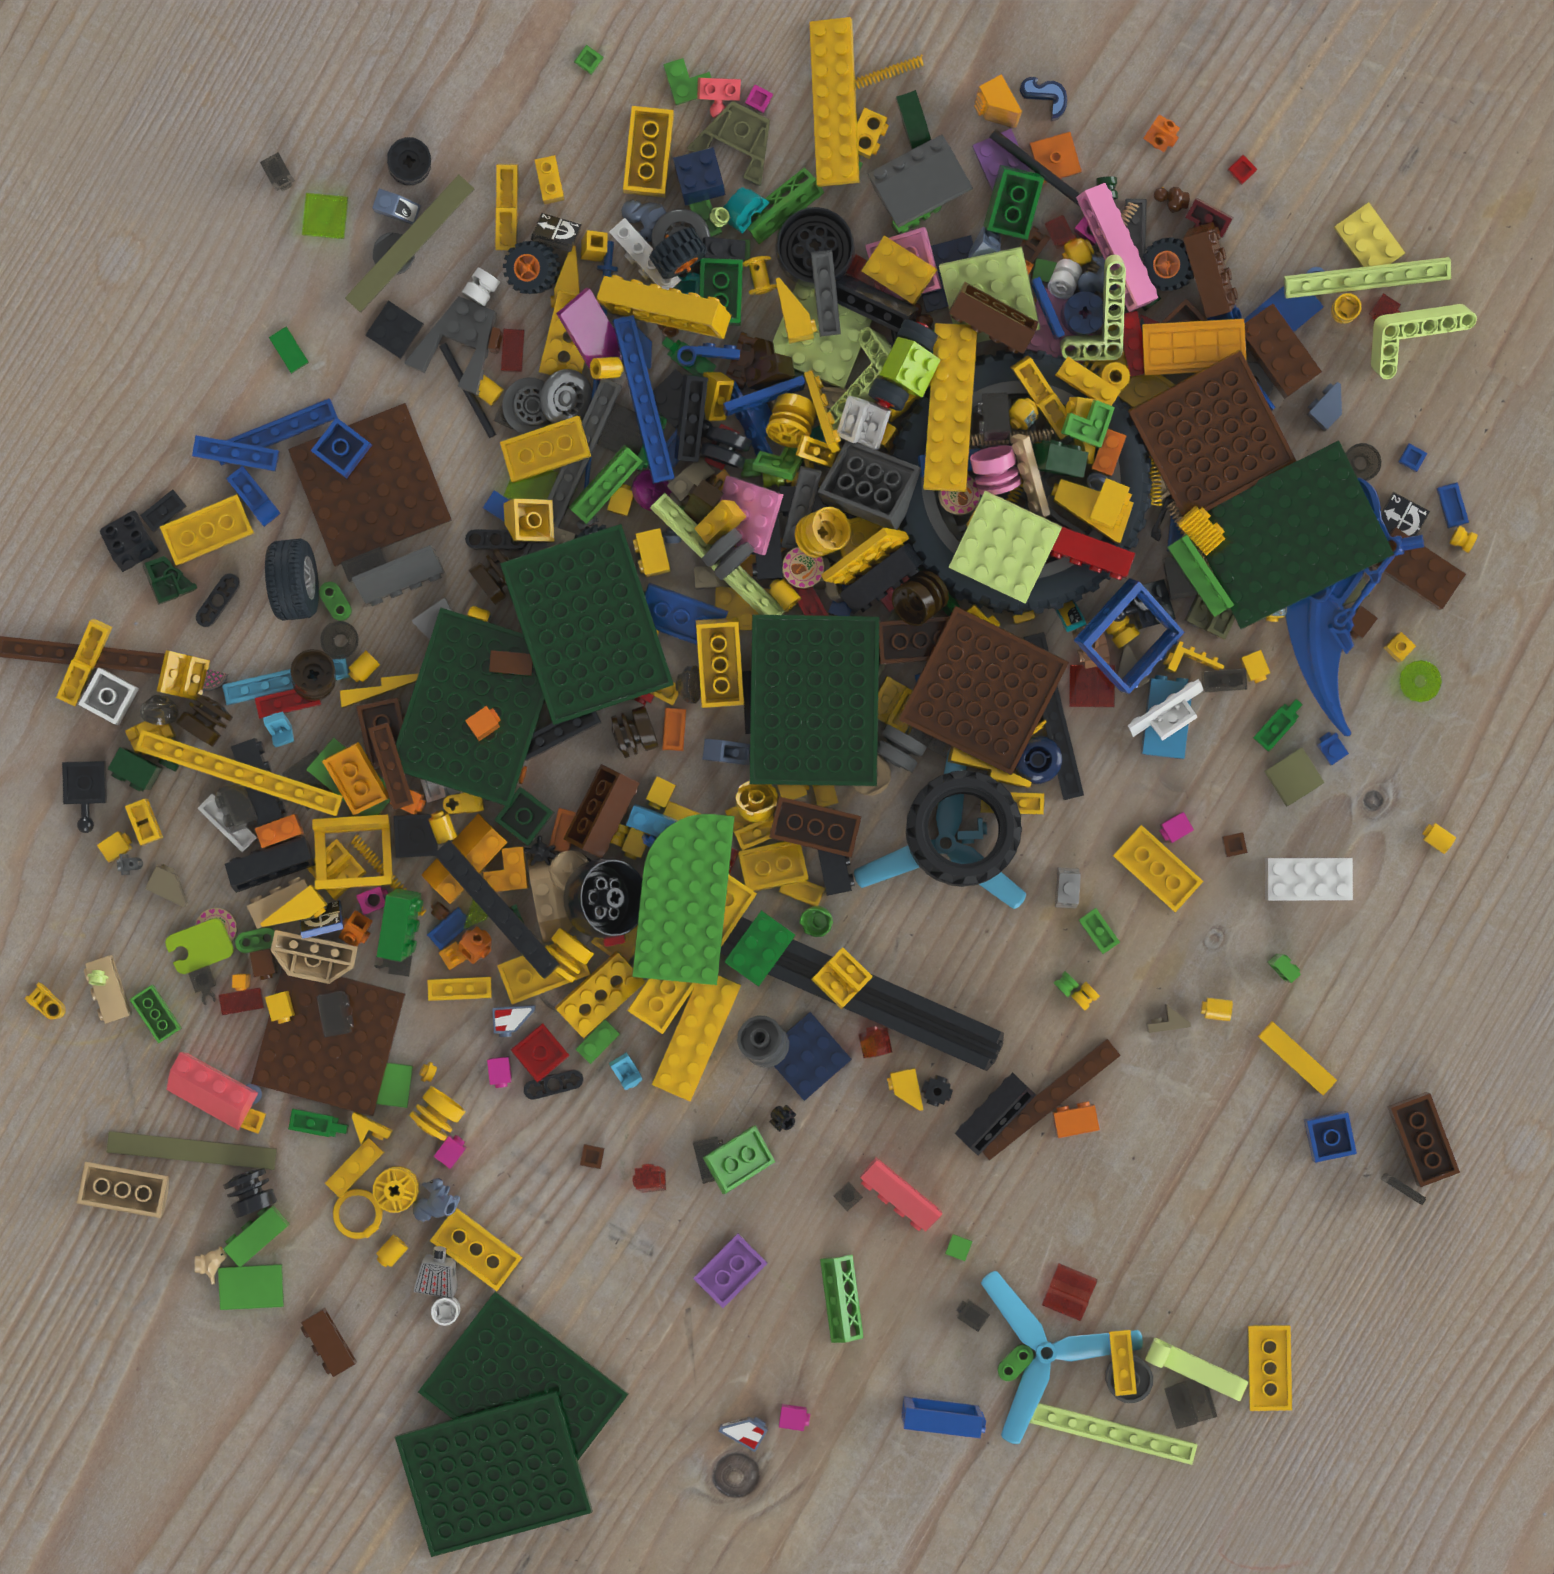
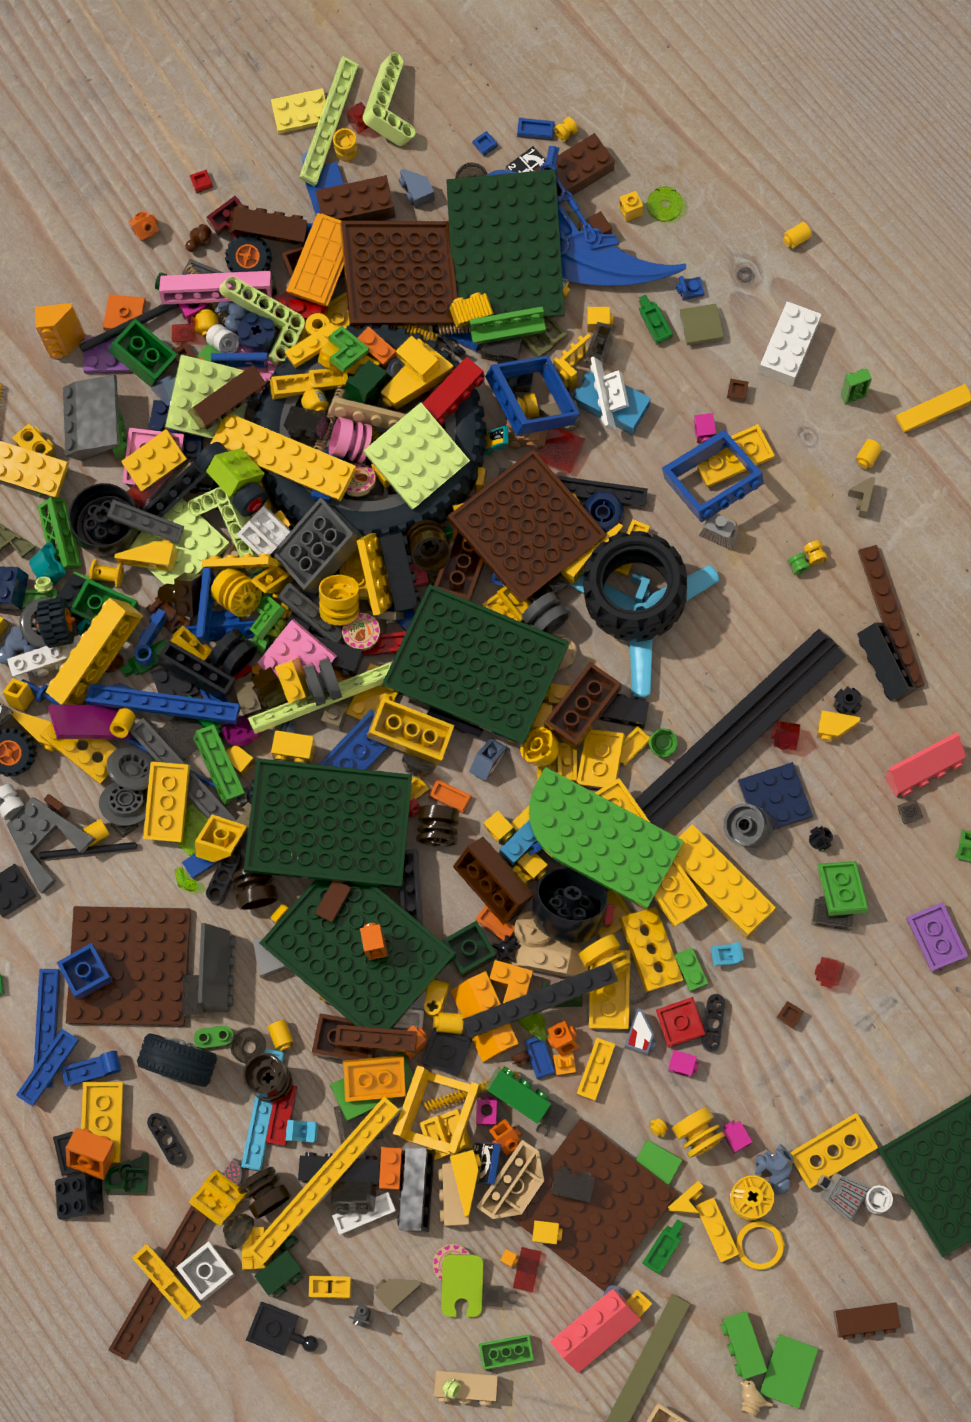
camera: 60 degrees left, 15 degrees down
yellow brick [97,831,133,863] -> none
black wheel [223,1168,278,1218] -> none
bright green plate [235,927,275,953] -> none
reddish brown brick [249,948,277,980] -> none
yellow slope [340,673,419,708] -> none
yellow brick [376,1234,409,1267] -> none
clear red tile [501,328,525,372] -> none
green brick [724,910,796,987] -> none
yellow brick [769,578,801,612] -> none
yellow slope [811,947,873,1009] -> none
dark green slope [895,90,931,150] -> none
dark blue animal [1020,77,1068,121] -> none
orange brick [1052,1101,1100,1138] -> none
bright green plate [1079,908,1120,954] -> none
none -> orange brick [66,1127,114,1180]
none -> clear neon green arm [174,868,197,892]
none -> blue window [662,429,764,522]

